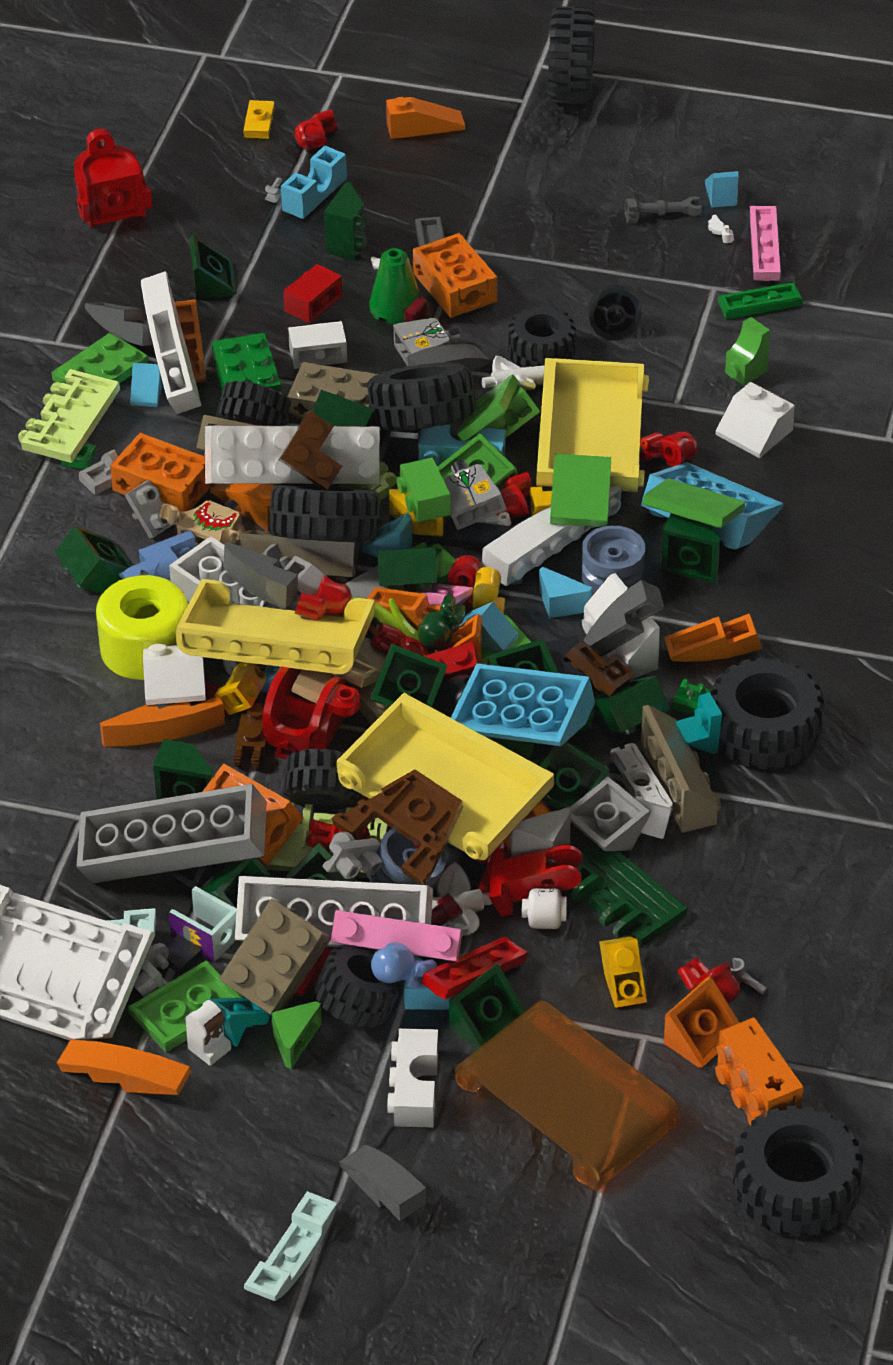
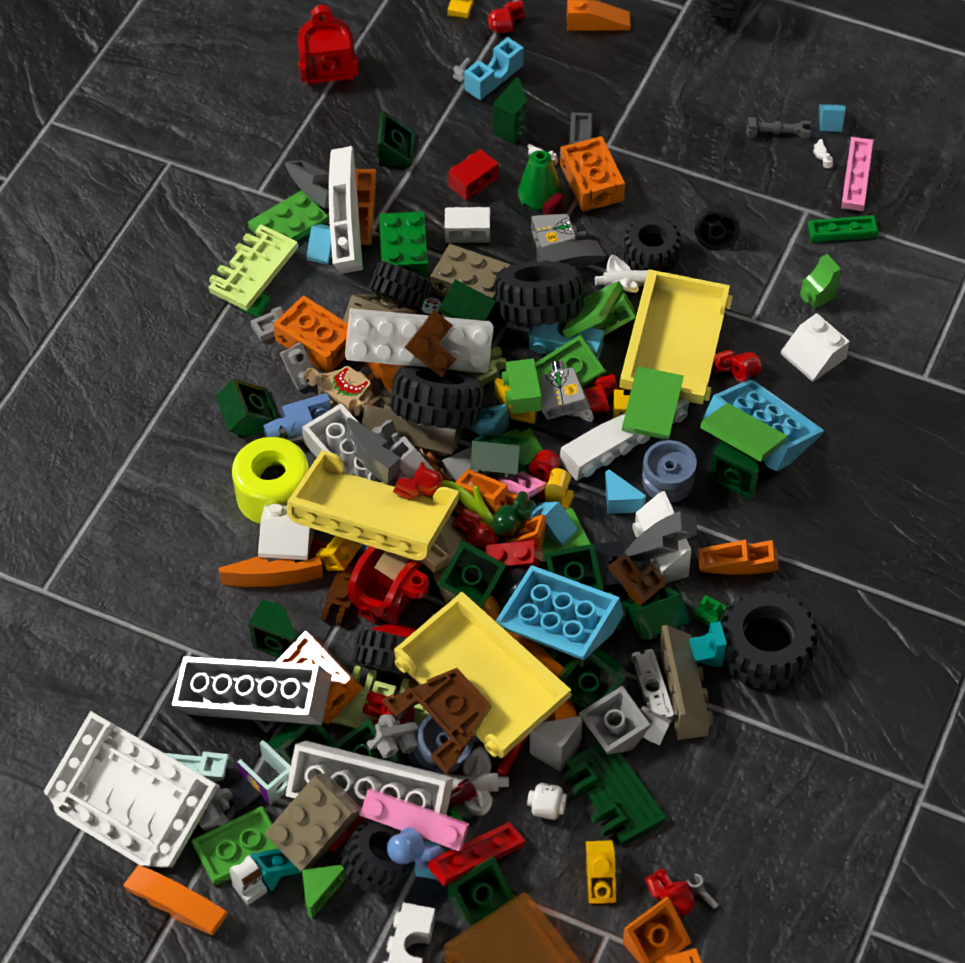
camera: 10 degrees right, 10 degrees up
red piece [489,845,582,917] -> none

